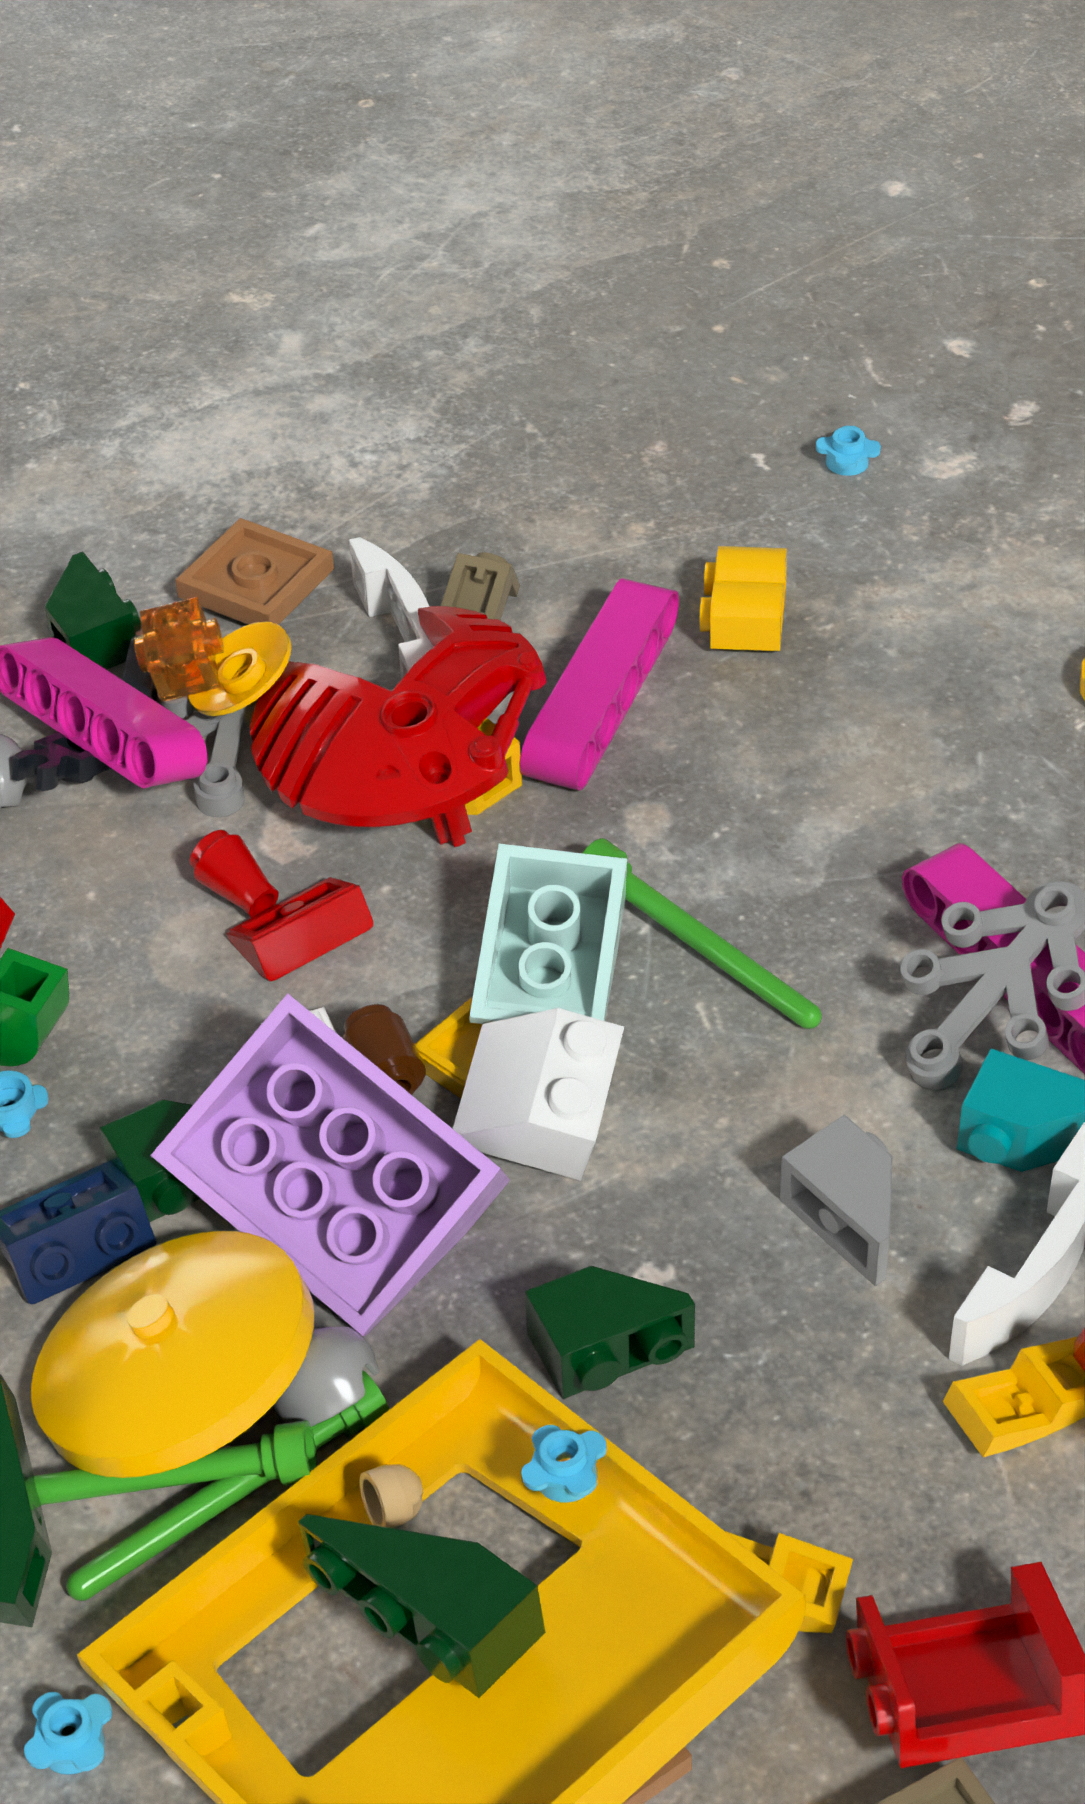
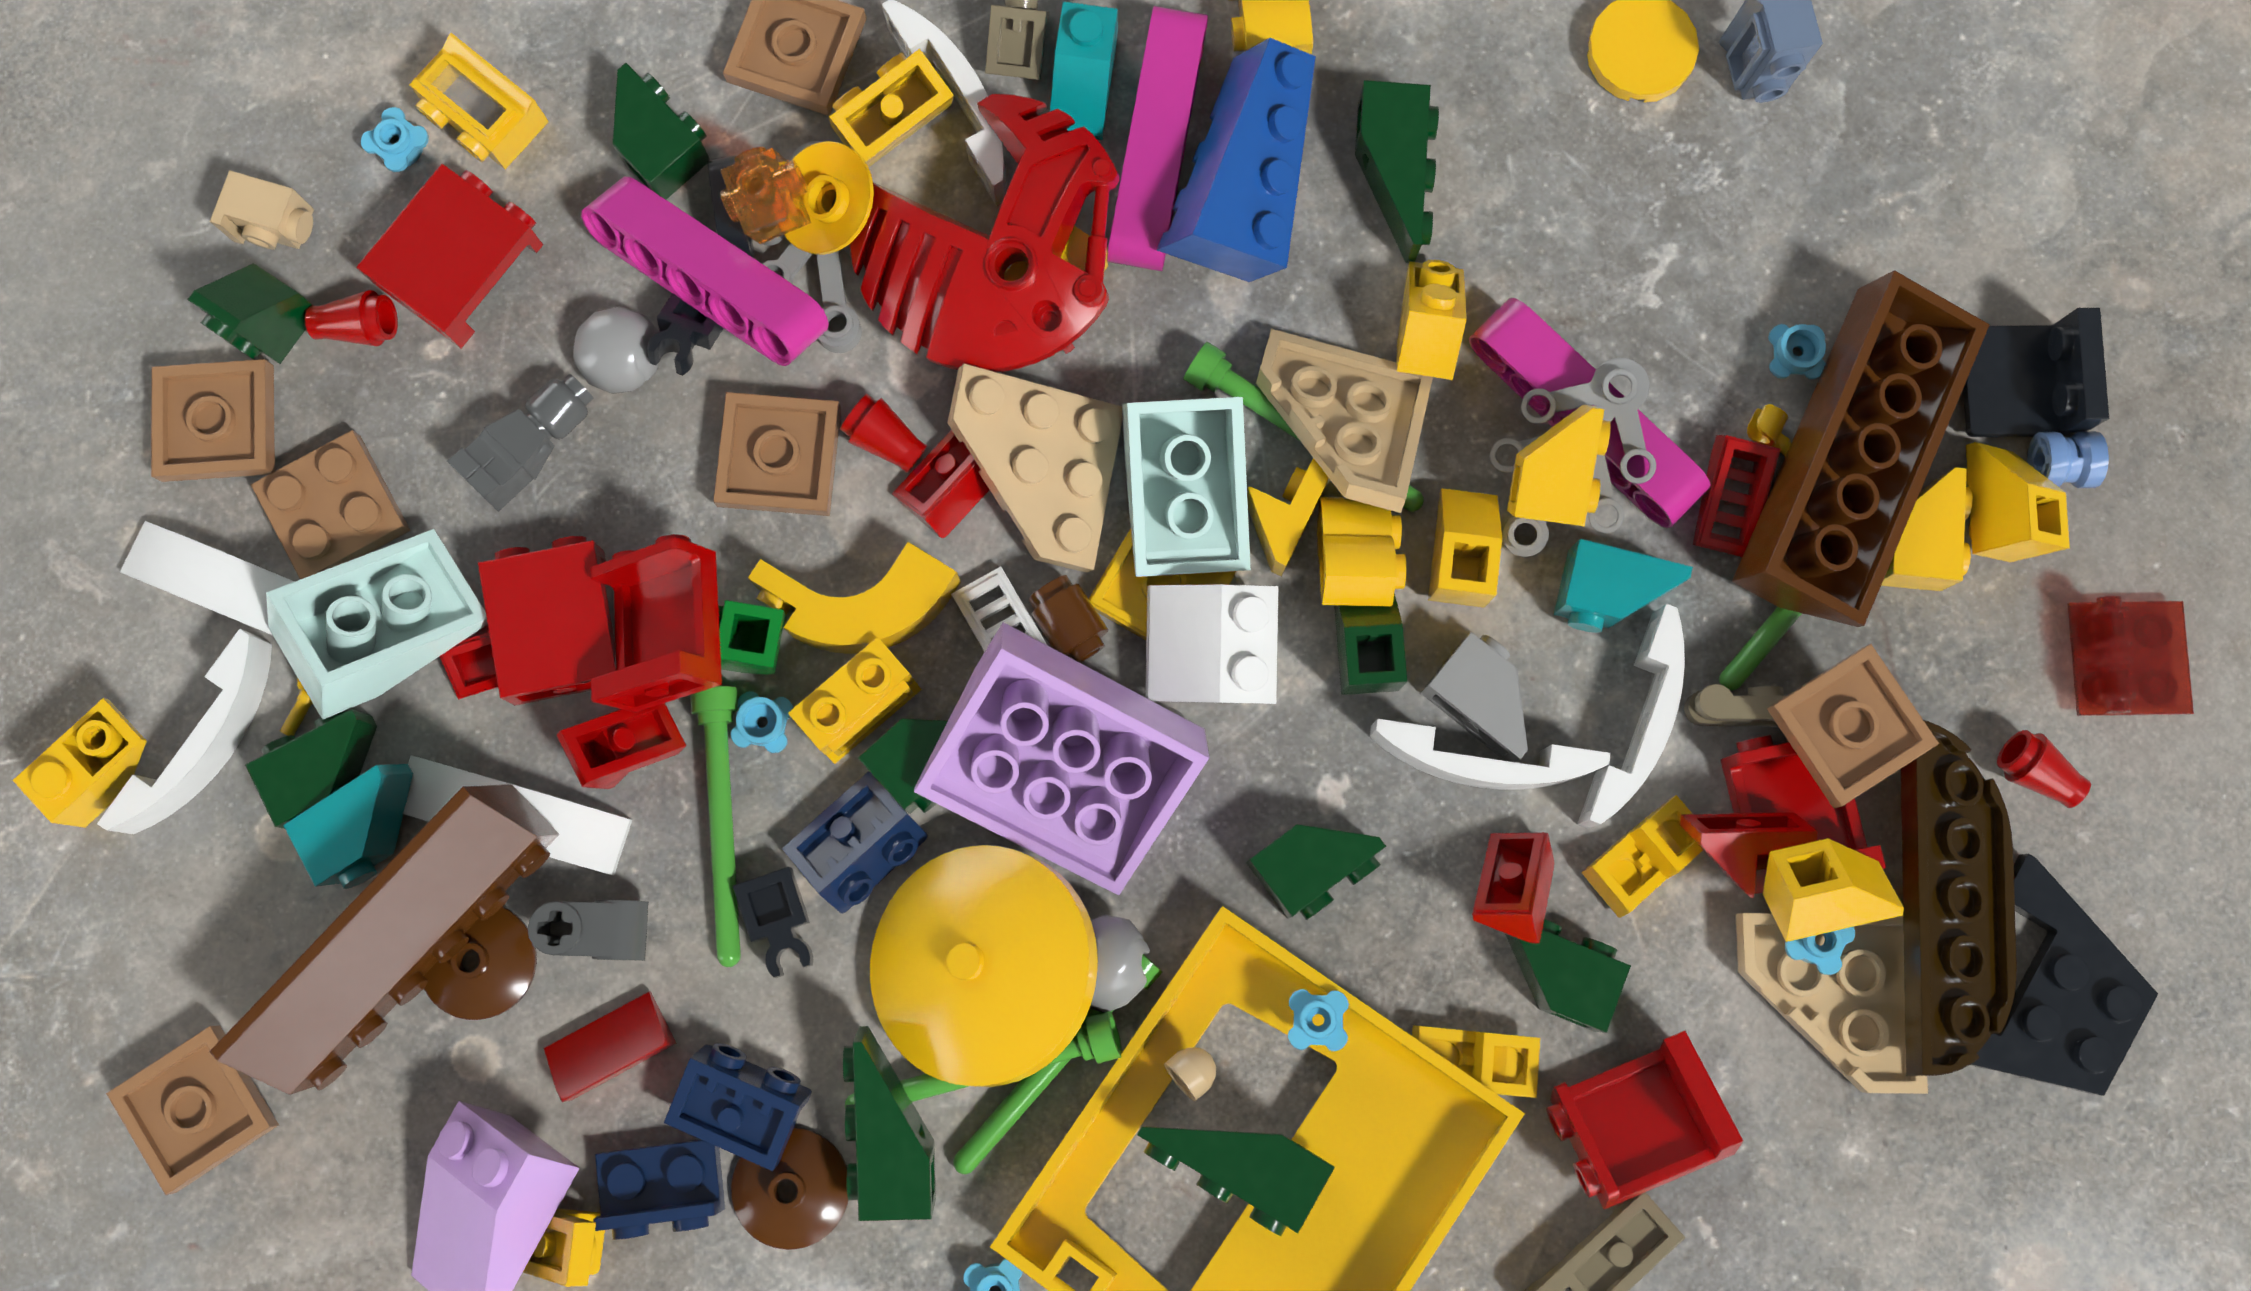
camera: 15 degrees left, 35 degrees up
none -> medium nougat plate [713,392,842,516]
none -> yellow arch [748,542,961,654]
none -> yellow window [788,637,922,764]
none -> yellow brick [829,48,954,168]
none -> tan plate [947,364,1123,573]
none -> teal slope [1050,2,1118,140]
none -> blue wedge [1157,38,1316,282]
none -> yellow slope [1247,458,1329,577]
none -> tan plate [1256,329,1433,513]
none -> yellow brick [1317,497,1406,606]
none -> dark green slope [1334,593,1408,695]
none -> dark green slope [1355,80,1439,263]
none -> white slope [1369,719,1610,790]
none -> yellow slope [1397,260,1467,380]
none -> yellow slope [1428,488,1502,608]
none -> red slope [1472,832,1554,943]
none -> dark green slope [1505,919,1631,1033]
none -> yellow slope [1507,404,1610,526]

